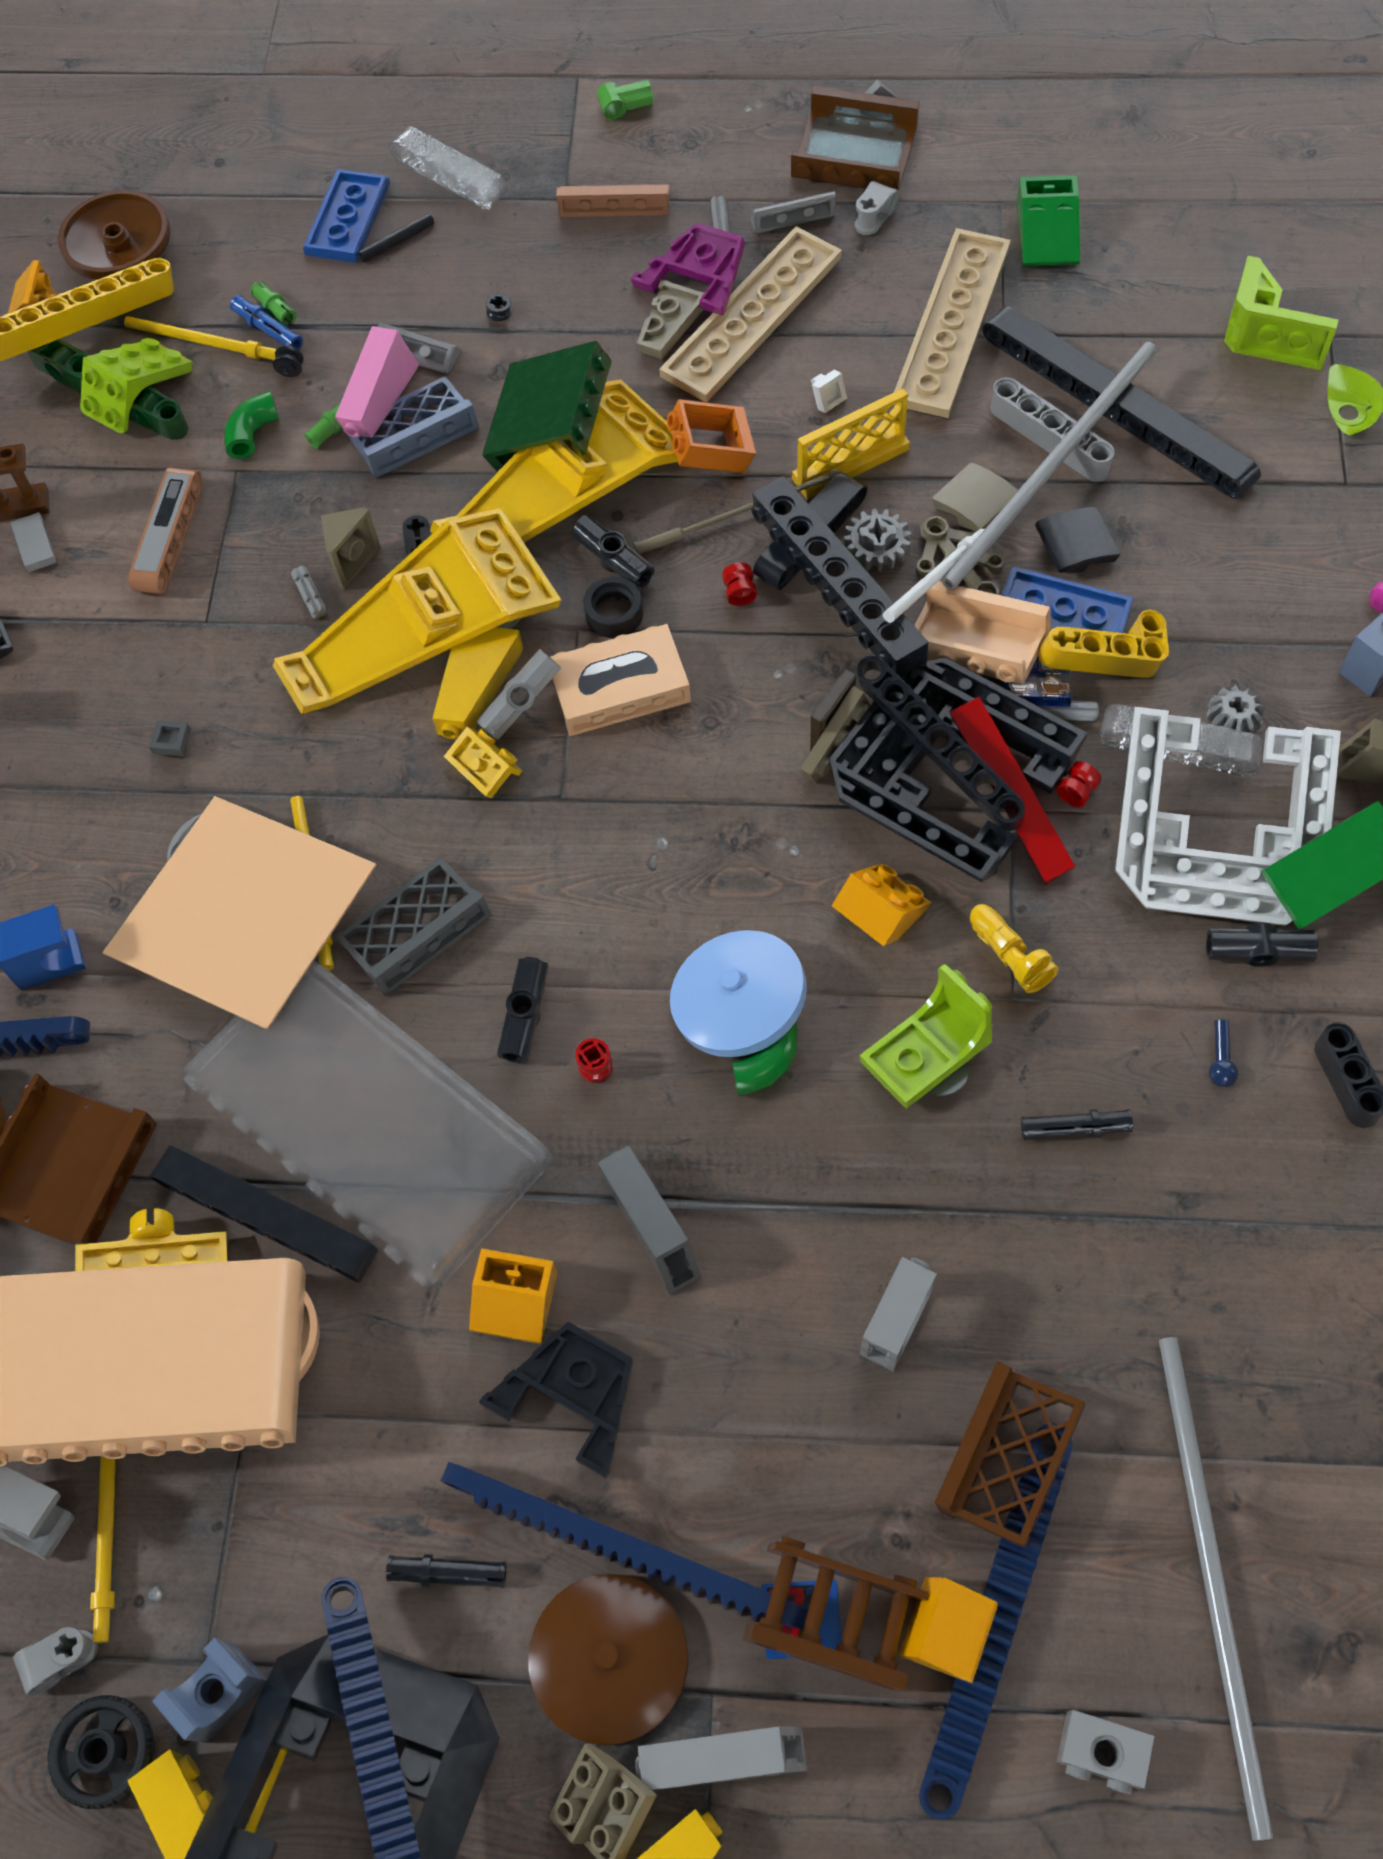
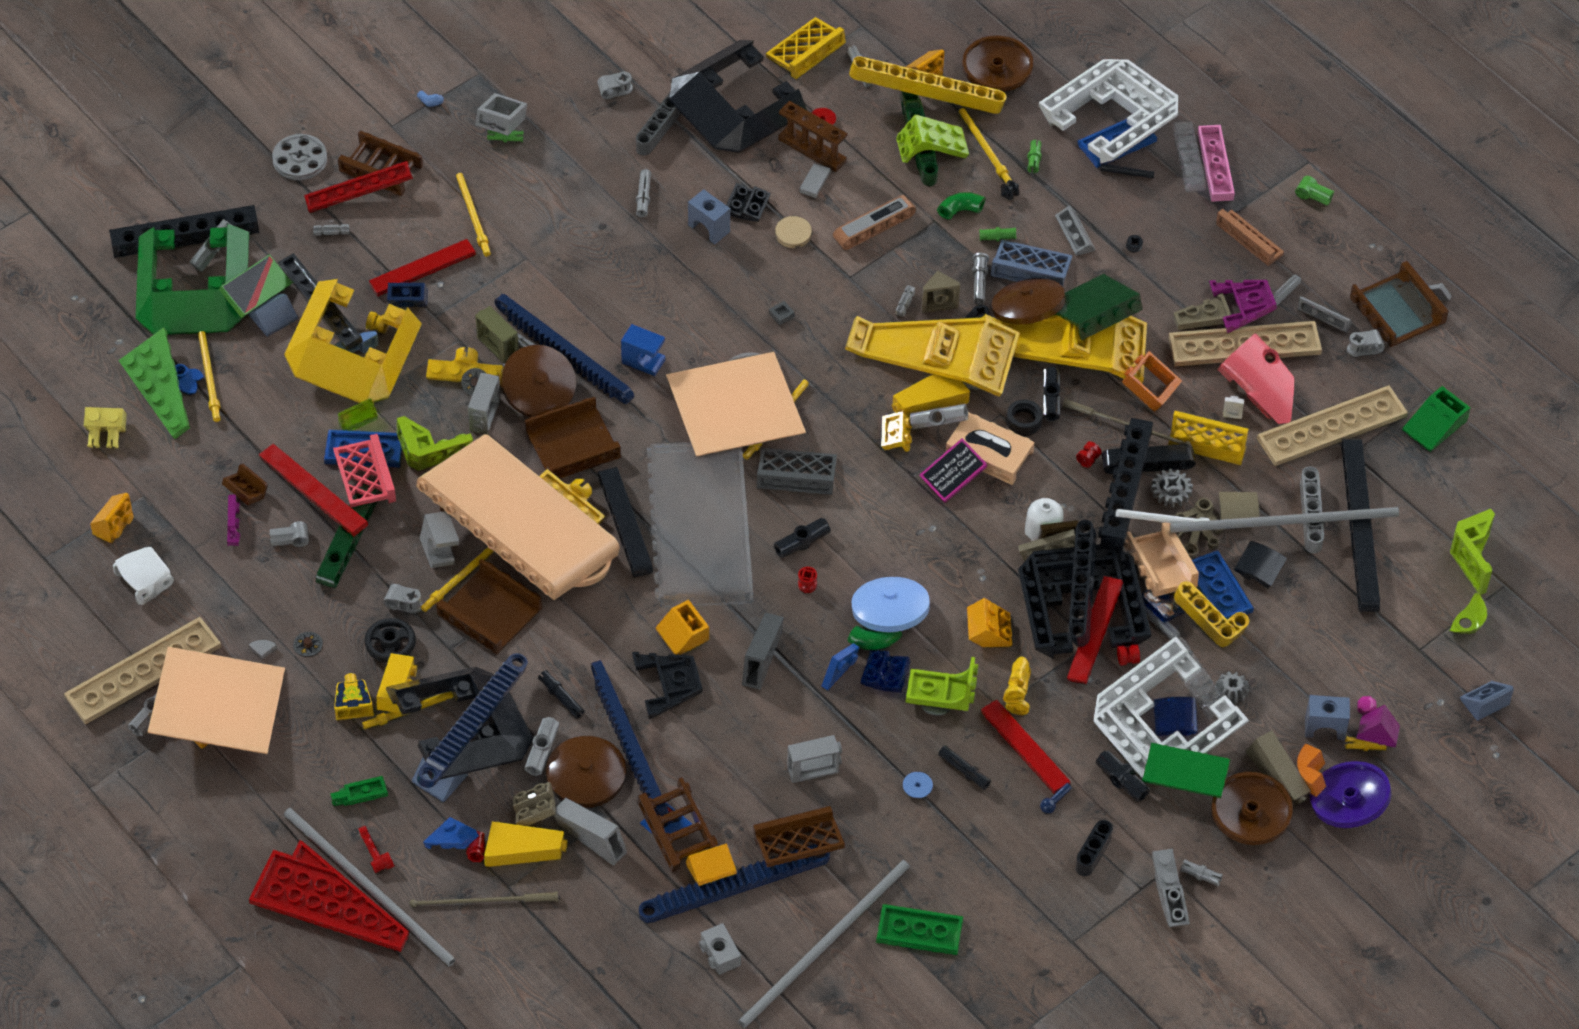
camera: 40 degrees right, 10 degrees down
sand blue piece [152,1638,267,1743] -> none
blue pin [230,294,303,350] -> none
bright pink slope [335,326,419,438] -> none
none -> reddish brown panel [436,559,542,655]
none -> light grey piece [525,717,559,776]
none -> tan tile [775,216,812,248]
none -> blue wing [821,643,860,690]
none -> clear blue slope [860,650,911,693]
none -> green tile [876,904,964,955]
none -> medium blue piece [903,772,933,798]
none -> black tile [919,438,988,503]
none -> light grey pin [972,252,989,305]
none -> red tile [981,699,1071,794]
none -> reddish brown dish [992,278,1066,325]
none -> white cylinder [1025,498,1063,542]
none -> white slope [1039,59,1178,164]
none -> clear blue slope [1154,697,1198,737]
none -> bright pink piece [1197,125,1235,202]
none -> coral panel [1217,333,1294,424]

